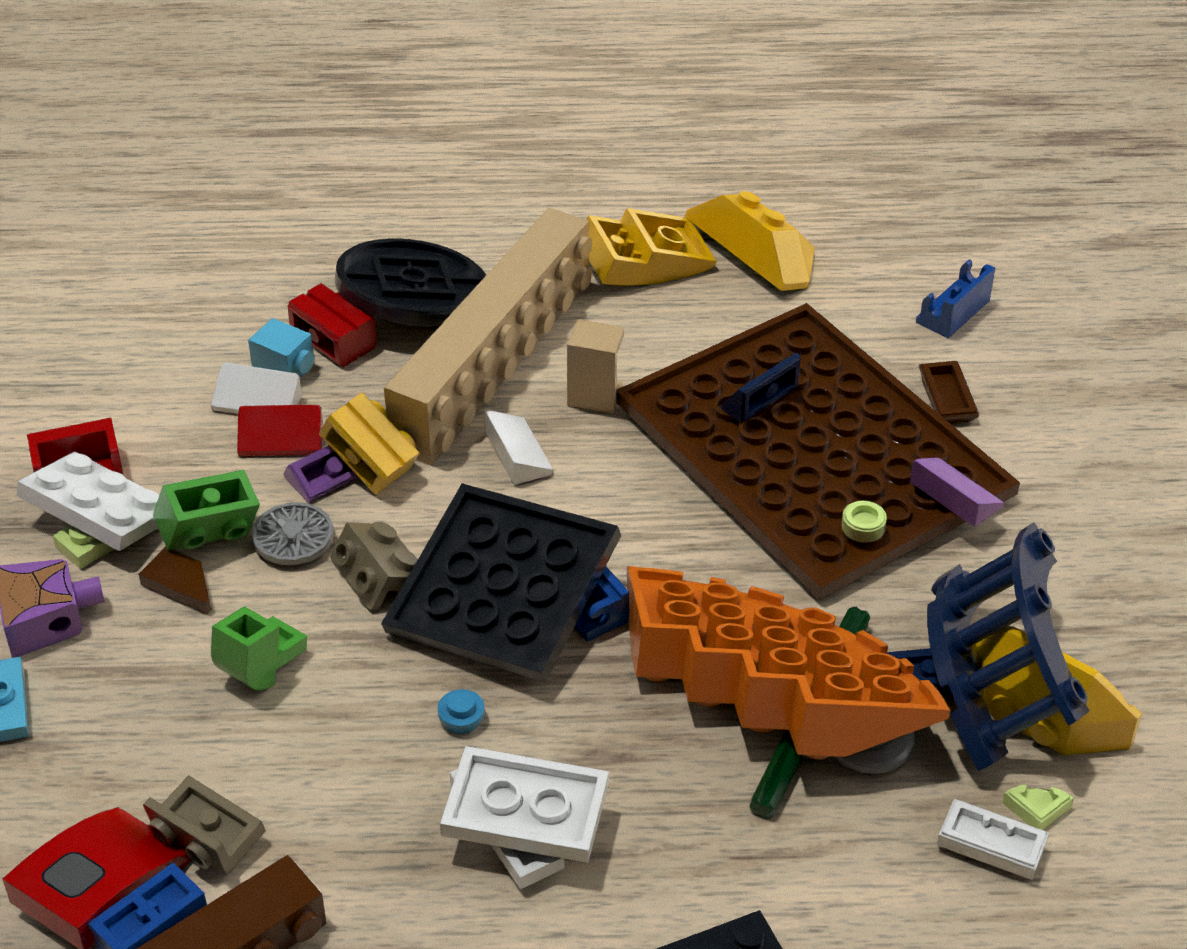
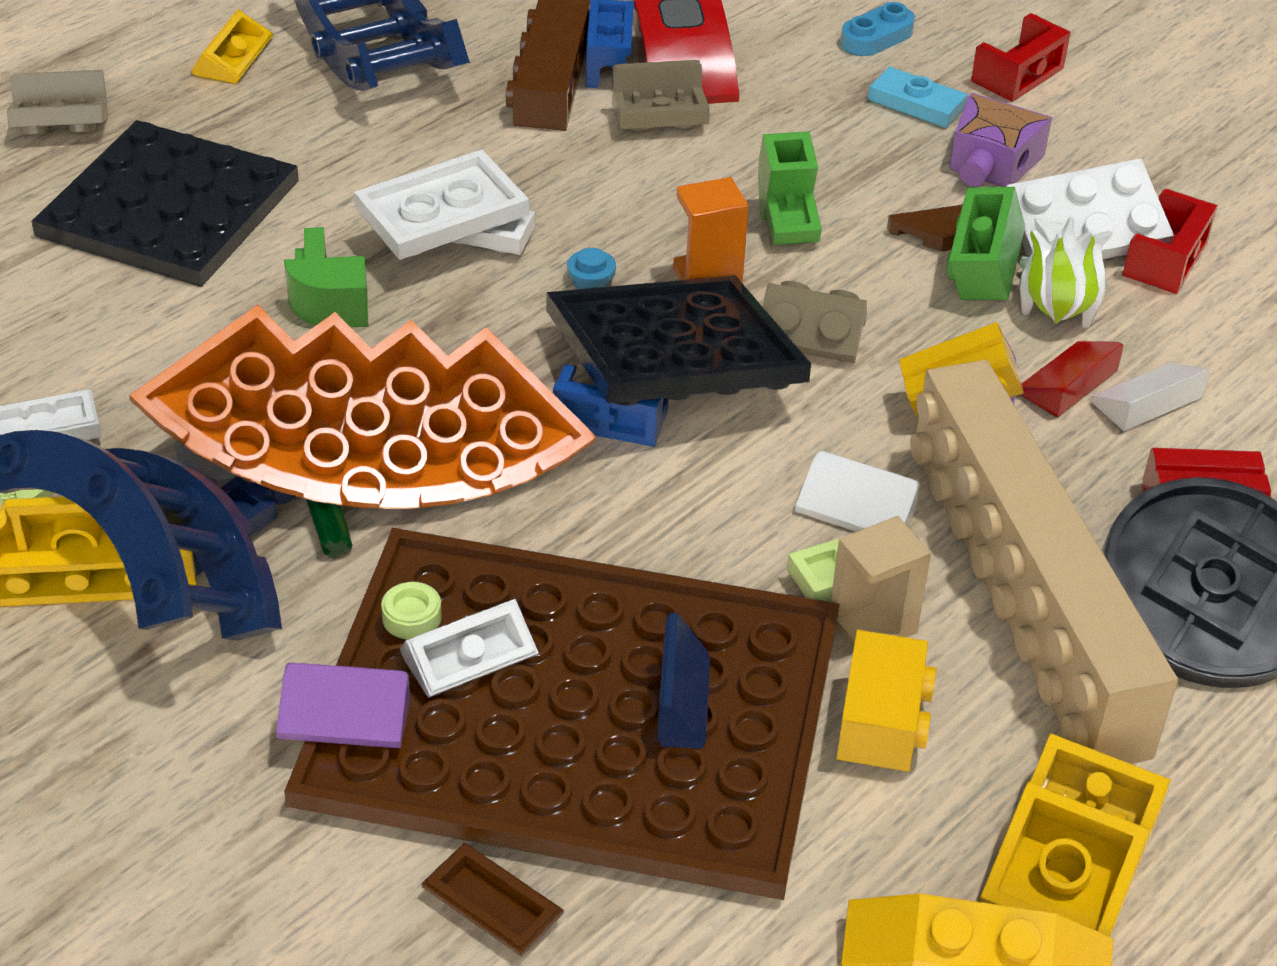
camera: 135 degrees right, 0 degrees up
medium azure brick [248,318,315,377] -> none
light grey wheel [252,502,334,565] -> none
none -> bright green brick [284,227,369,327]
none -> white slope [400,599,538,698]
none -> orange panel [673,177,749,283]
none -> yellowish green plate [787,539,839,602]
none -> yellow brick [836,629,937,772]
none -> hair [1019,217,1112,328]

